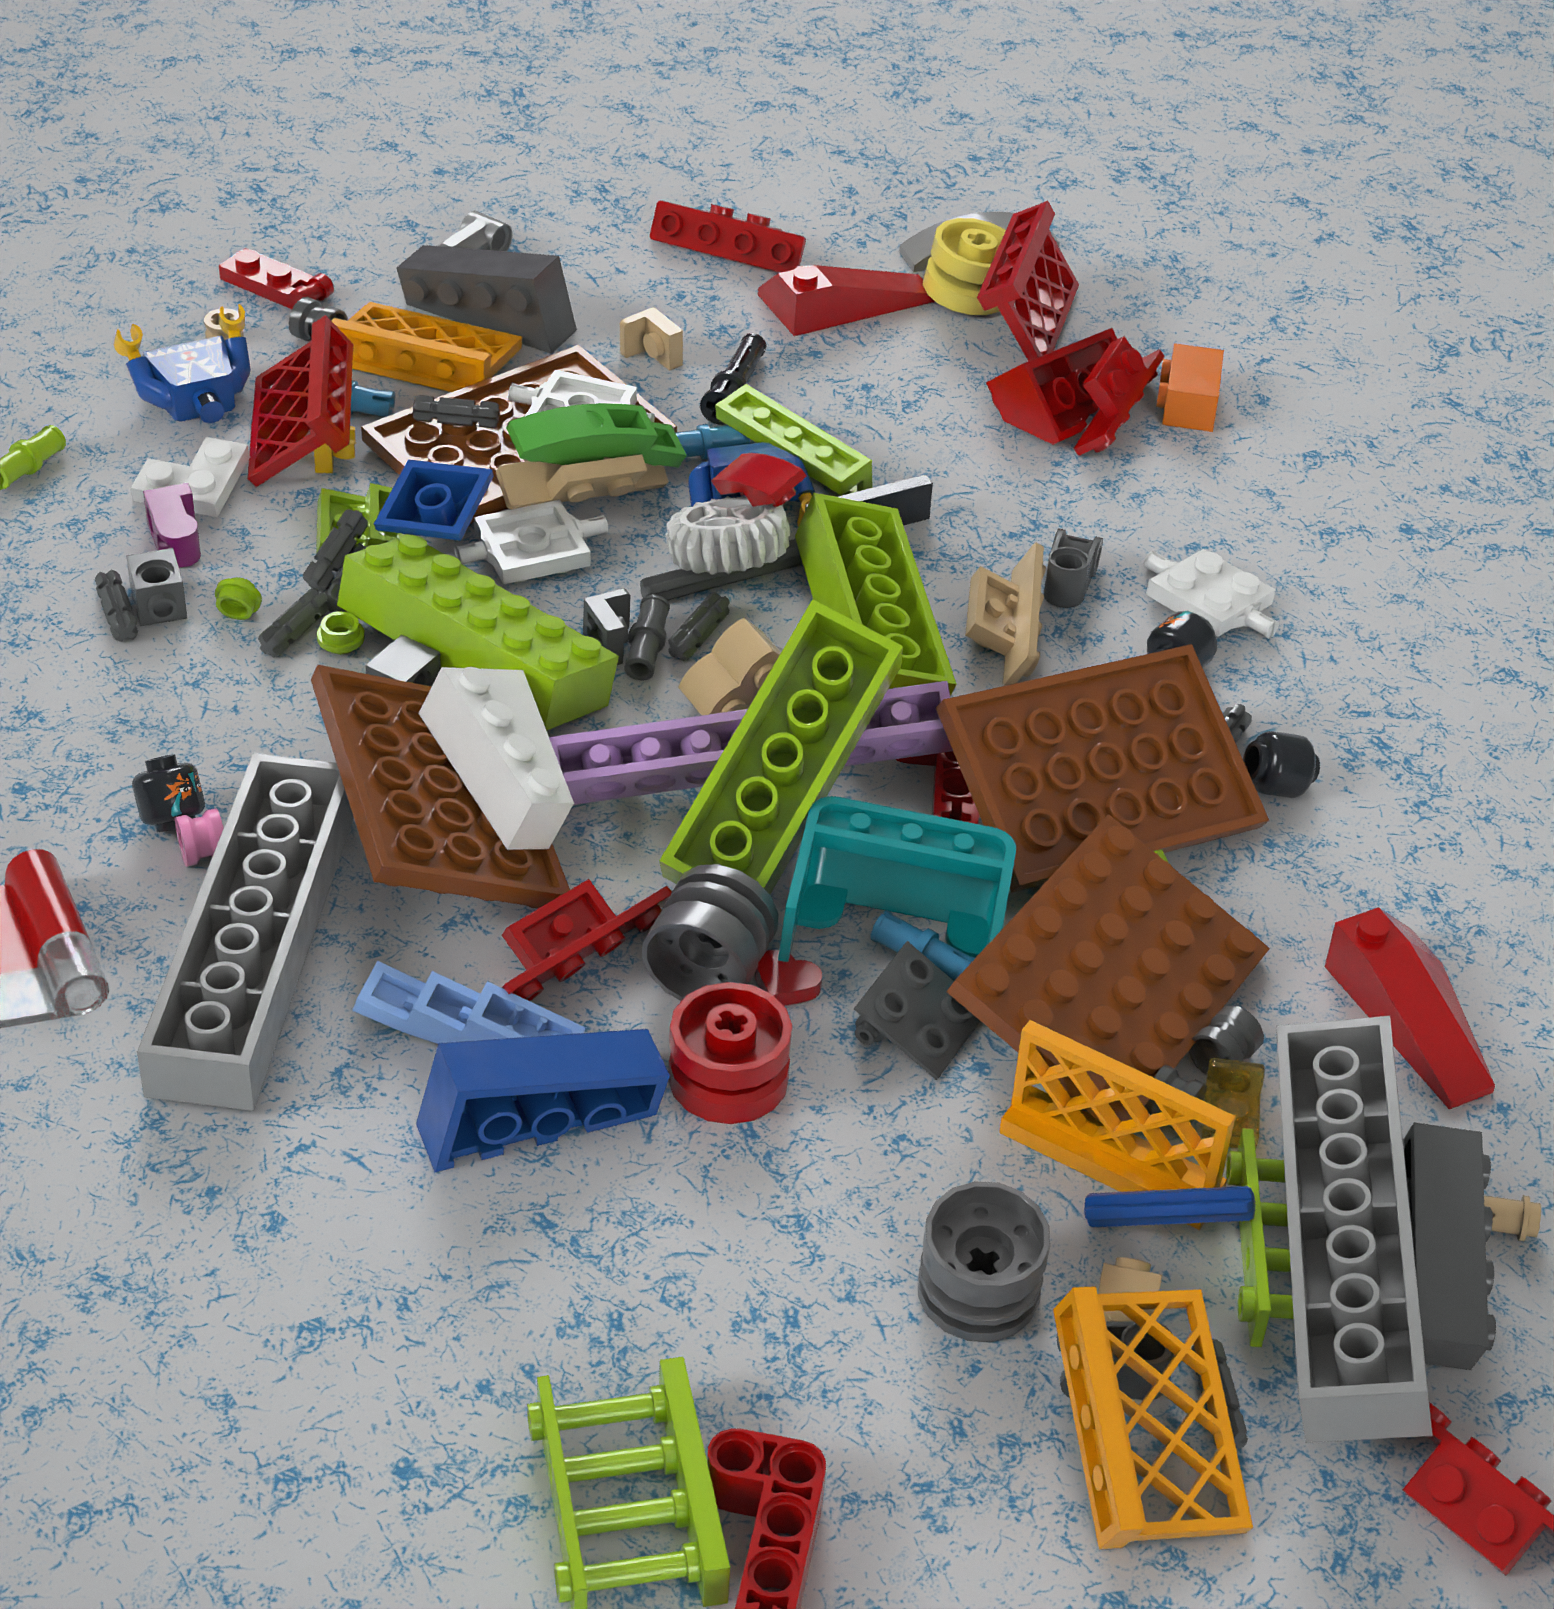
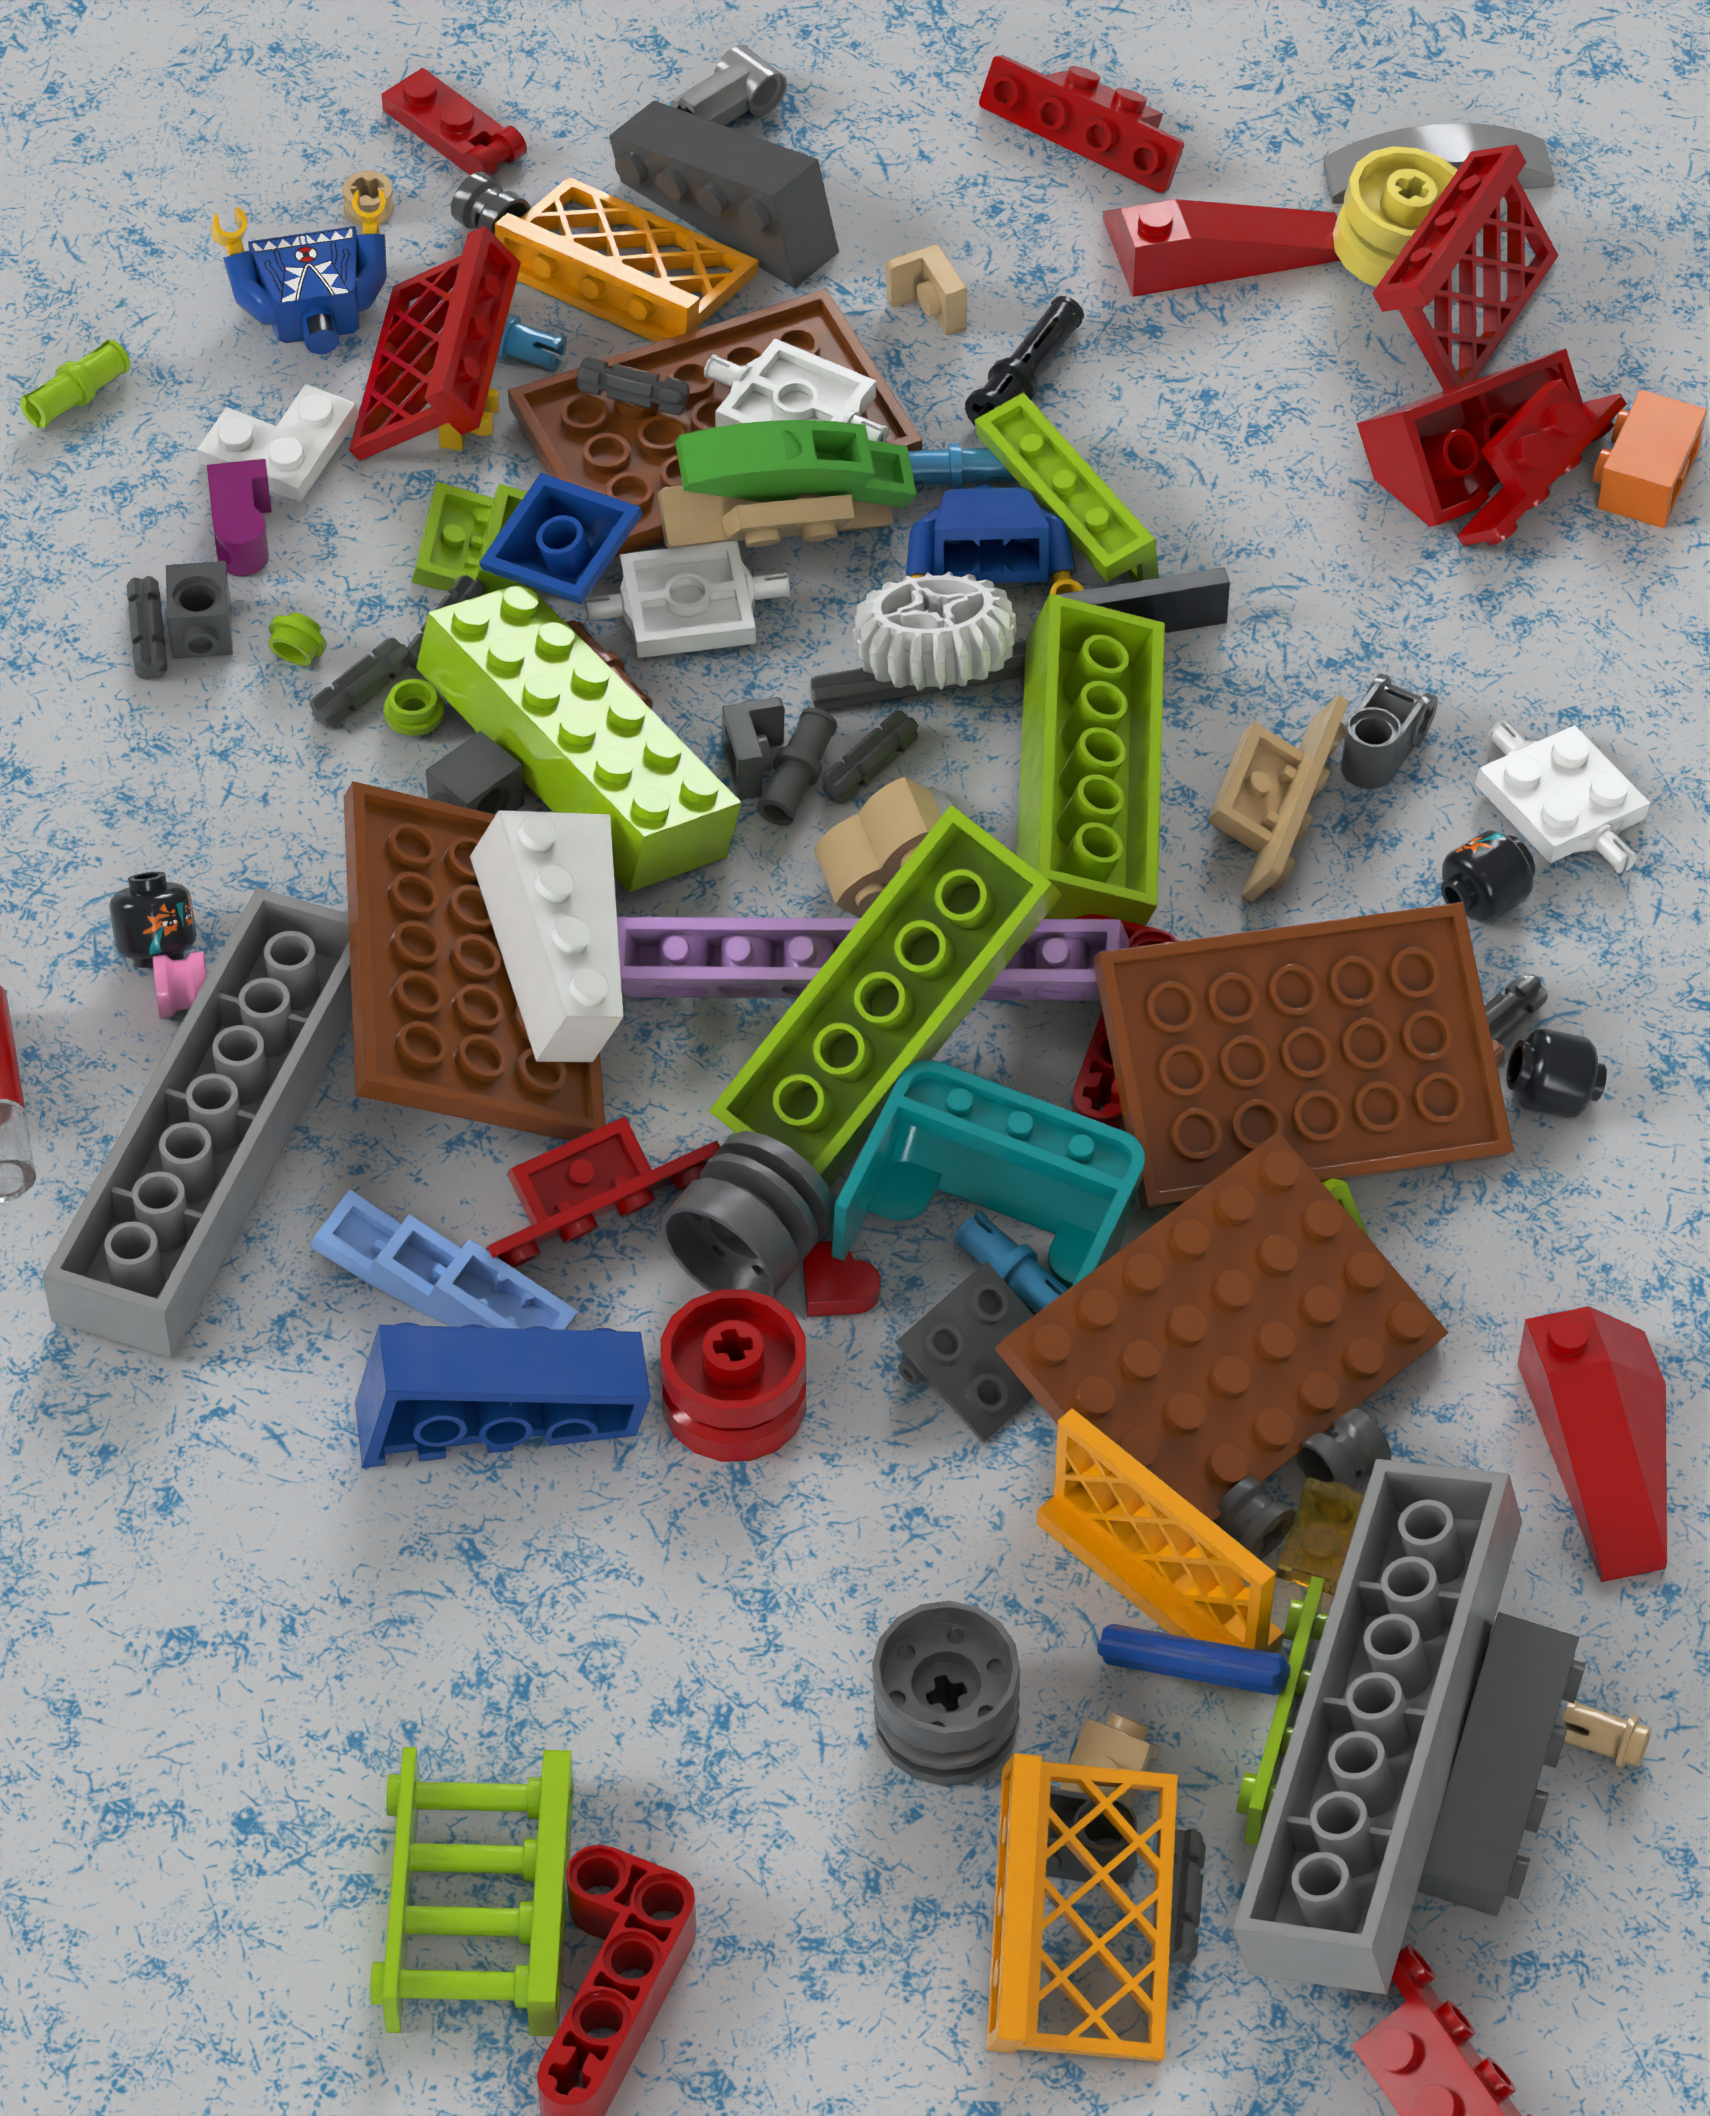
camera: 15 degrees right, 10 degrees up
dark grey axle [303,509,368,591] -> none
red slope [711,453,807,507] -> none

